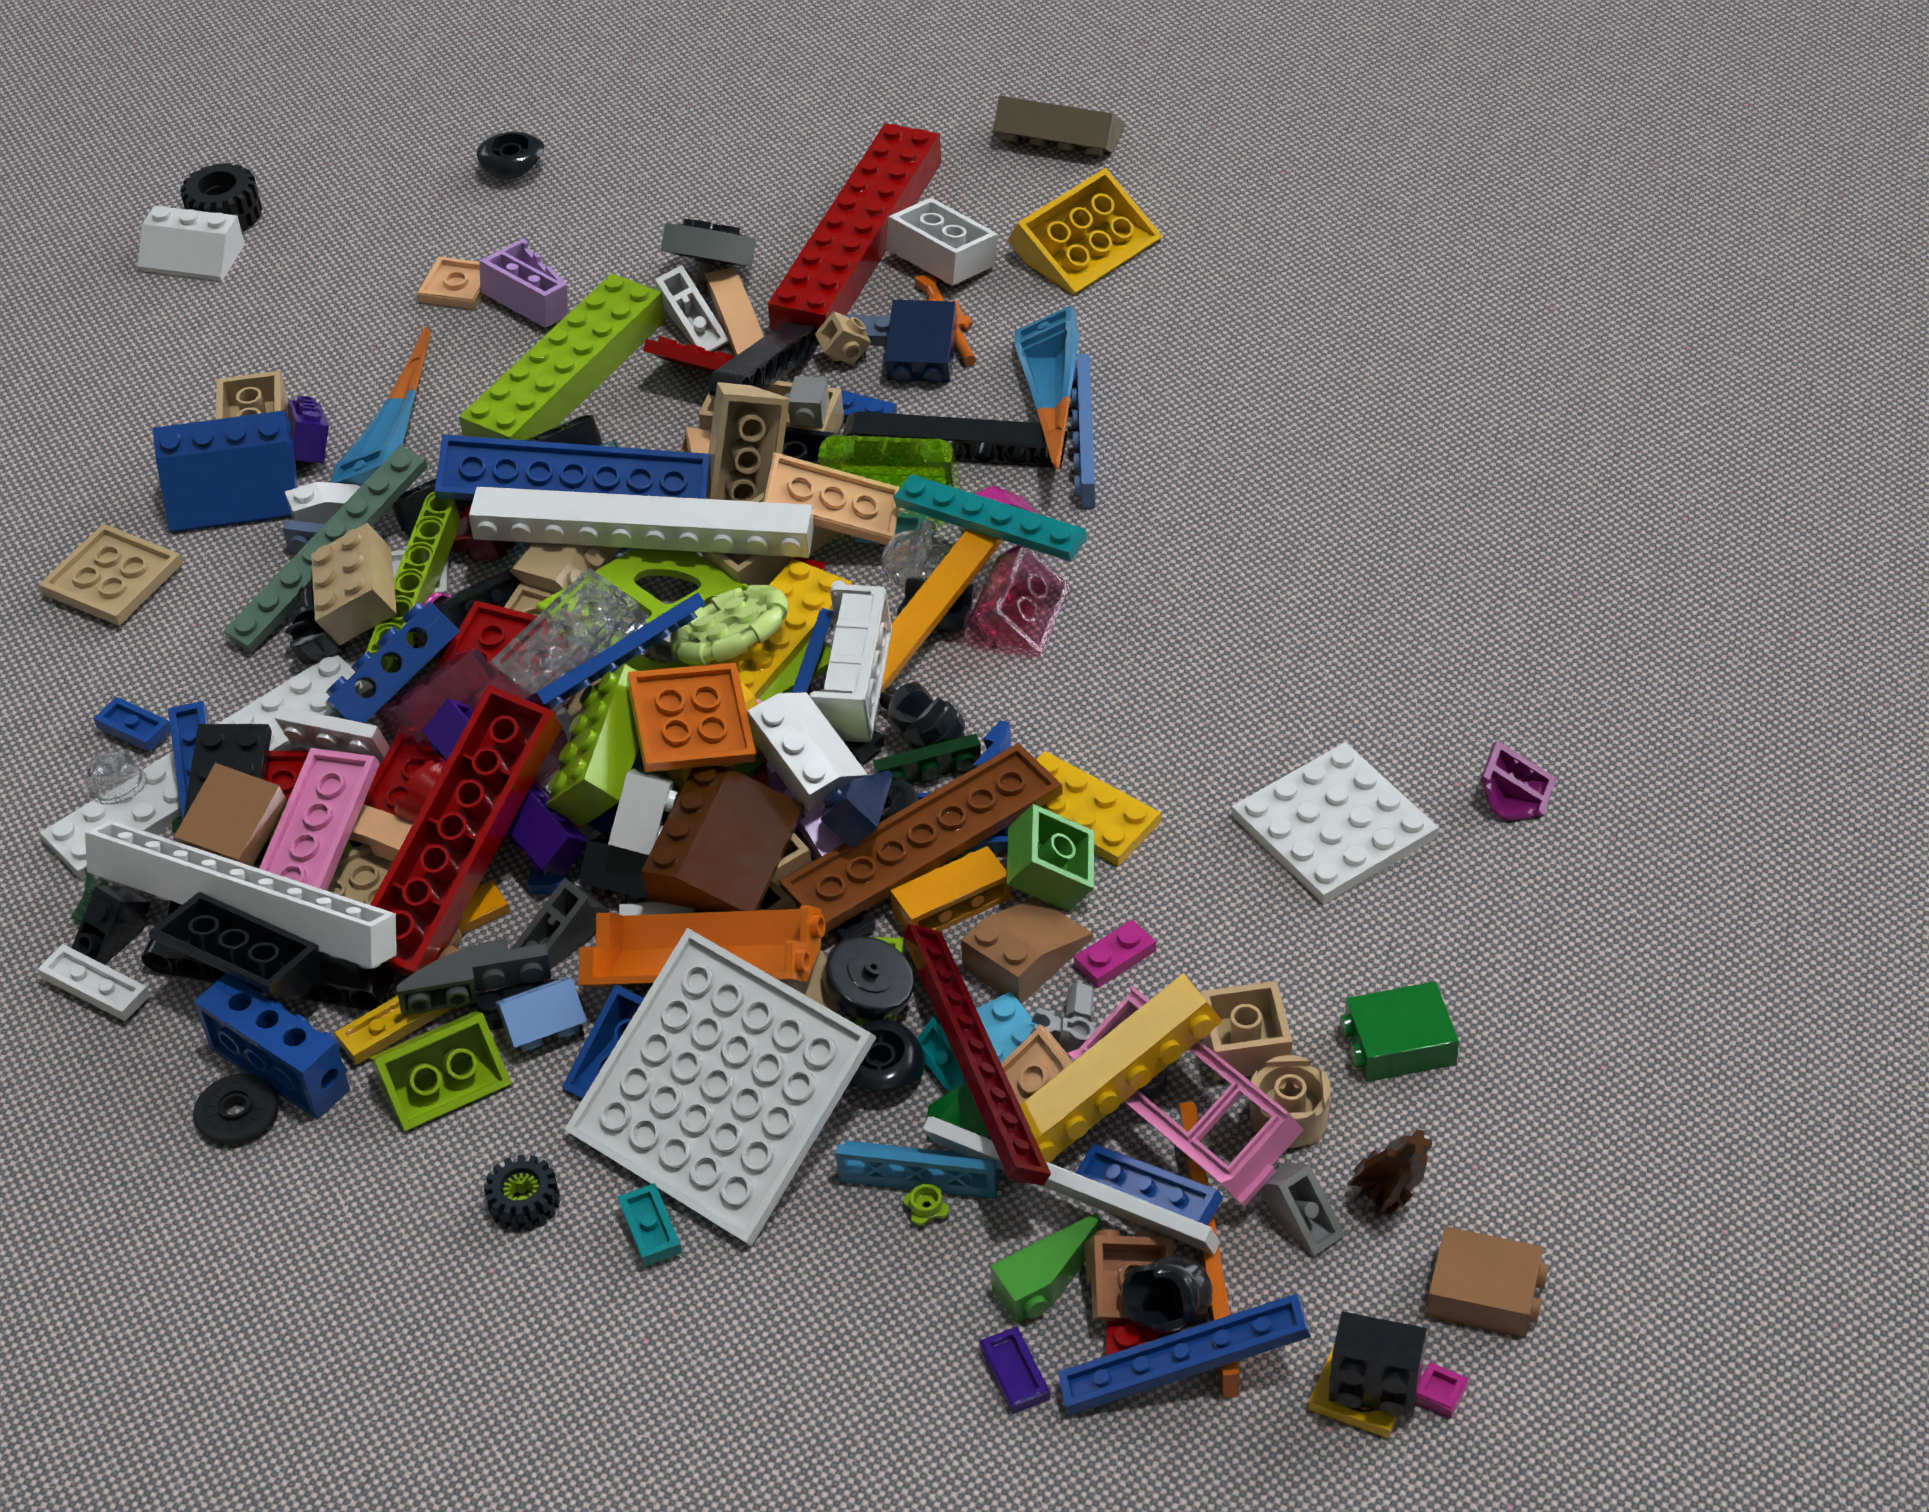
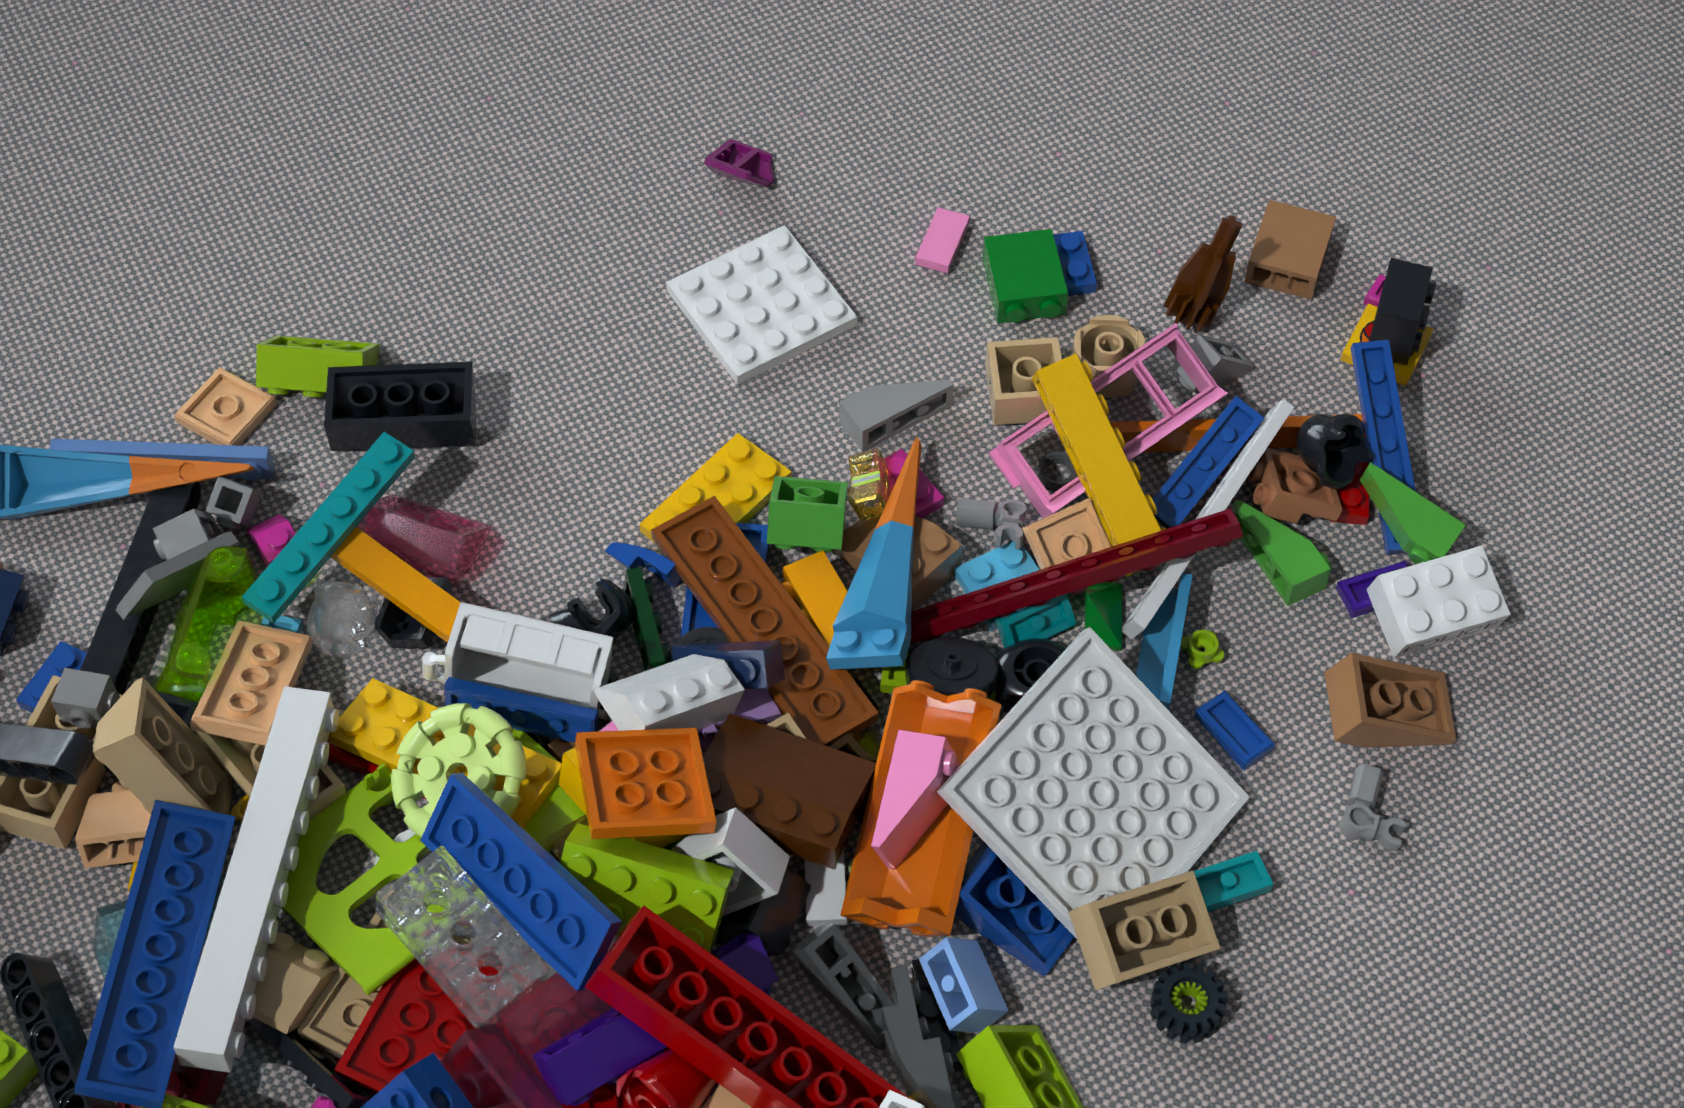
camera: 90 degrees left, 10 degrees up
none -> light grey tile [116,532,239,620]
none -> light grey slope [153,509,221,560]
none -> light nougat tile [174,367,277,446]
none -> light grey brick [205,476,263,529]
none -> lime slope [256,335,380,397]
none -> black slope [324,361,476,451]
none -> dark azure plate [826,437,922,670]
none -> light grey slope [839,380,954,452]
none -> clear yellow leg [848,448,890,521]
none -> bright pink slope [871,730,961,870]
none -> bright pink tile [915,207,970,274]
none -> blue plate [1053,231,1097,296]
none -> tan brick [1069,870,1221,990]
none -> blue tile [1194,690,1275,771]
none -> medium nougat slope [1324,653,1456,748]
none -> light grey bar [1339,764,1407,851]
none -> bright green slope [1360,463,1466,564]
none -> white brick [1367,545,1511,659]

